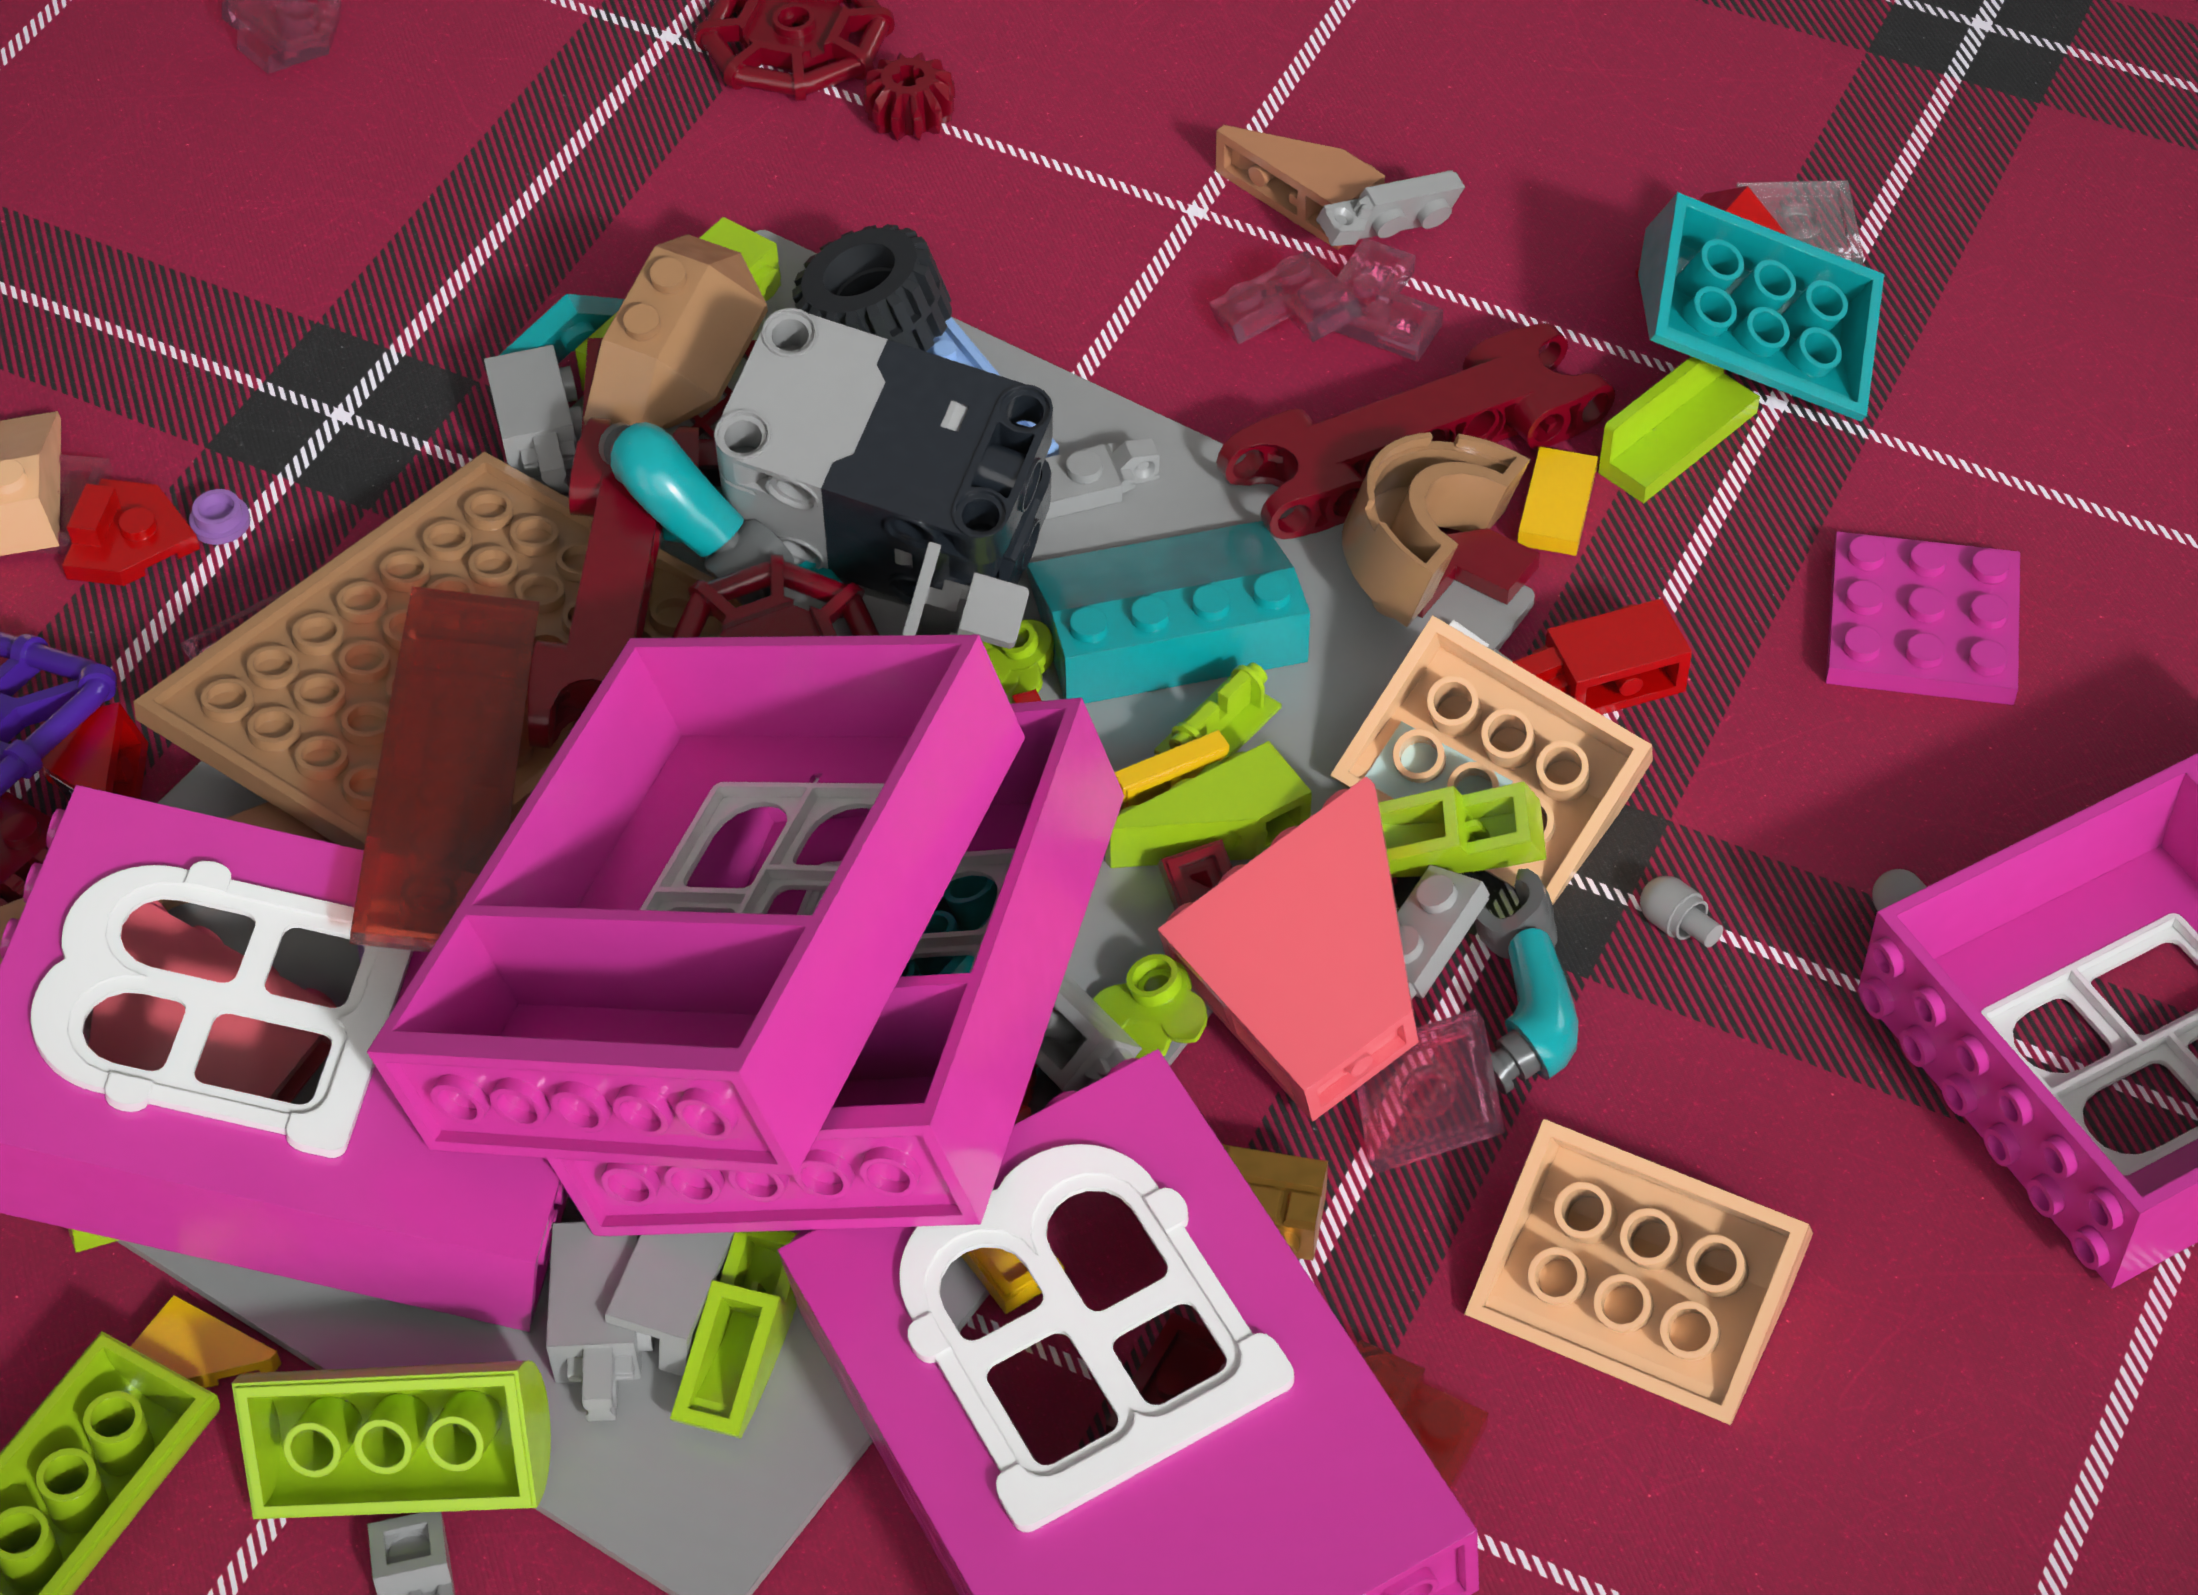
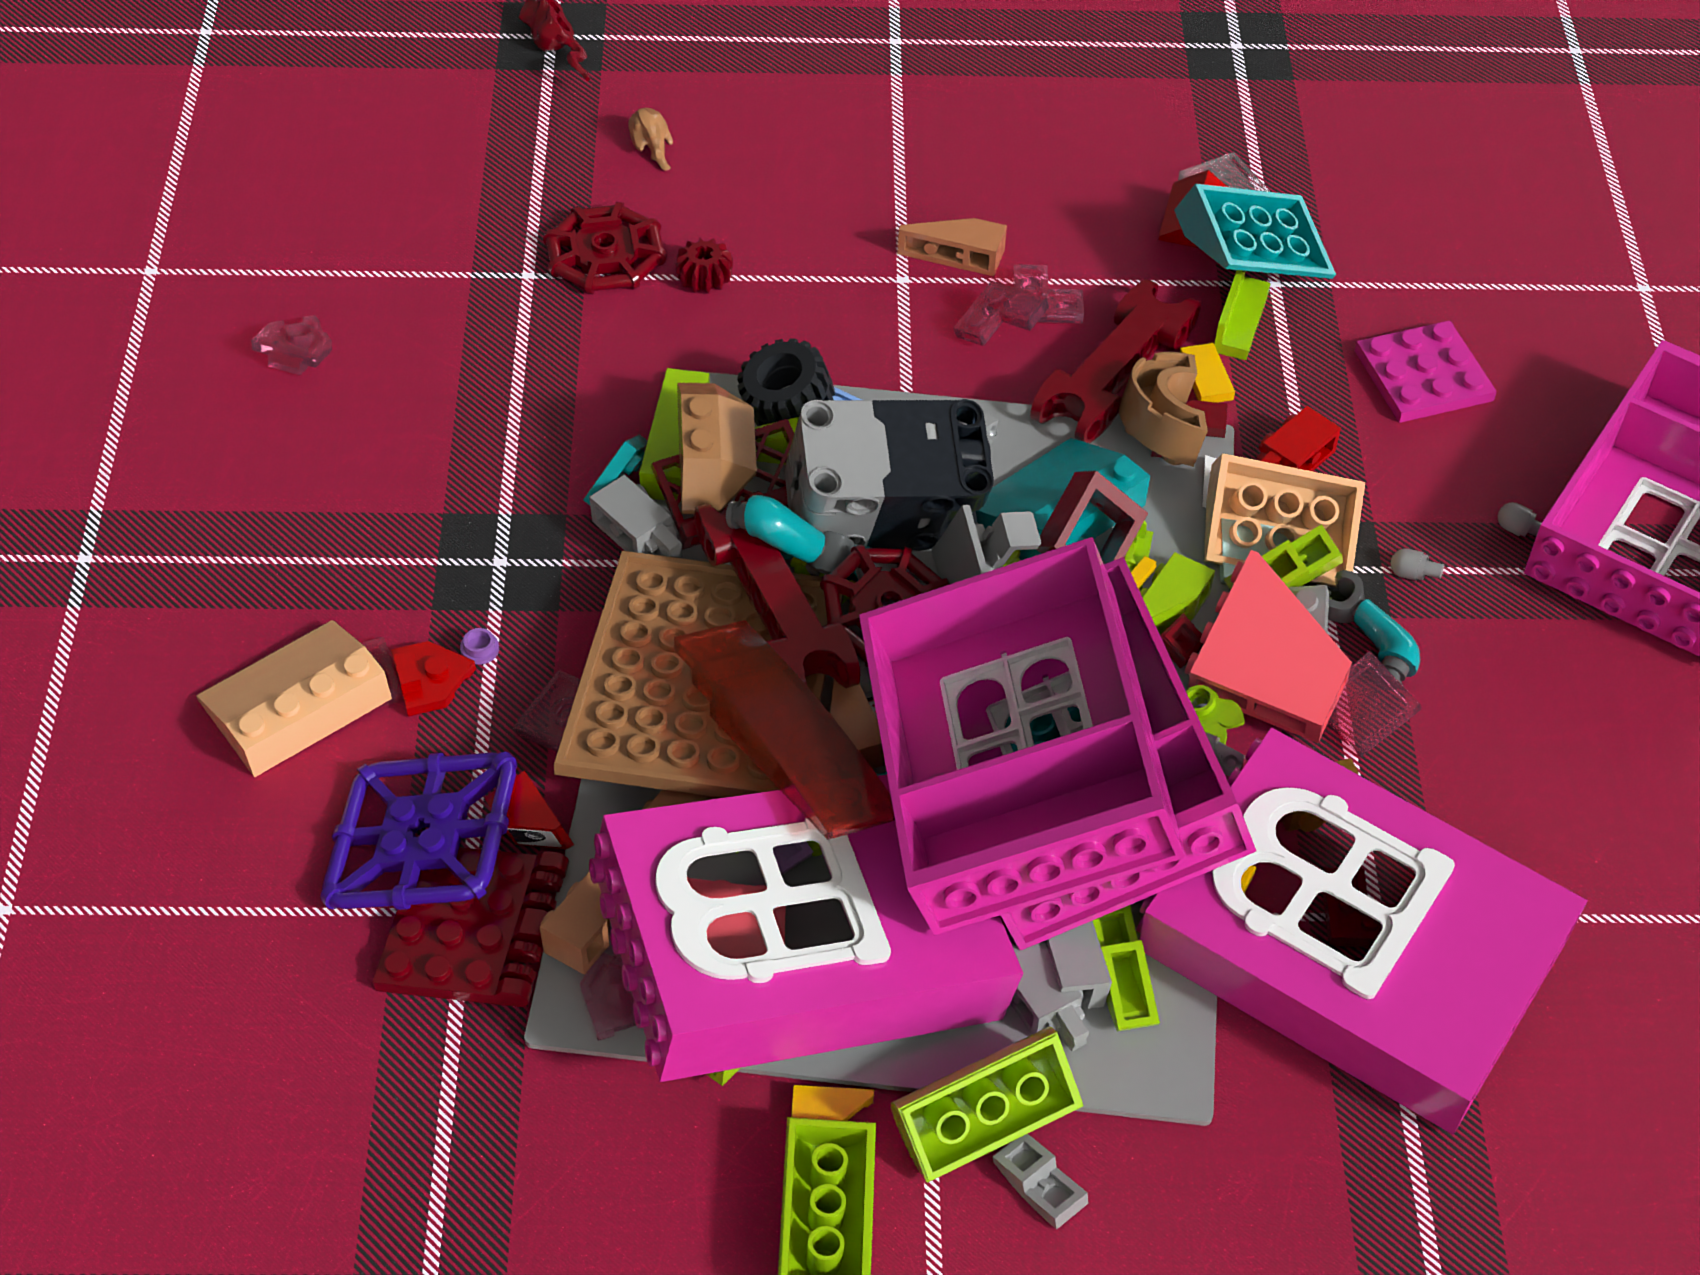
camera: 30 degrees left, 0 degrees up
light grey hinge [1316,170,1465,246] -> none
light nougat slope [1465,1119,1813,1425] -> none
none -> dark red window [1036,471,1148,564]

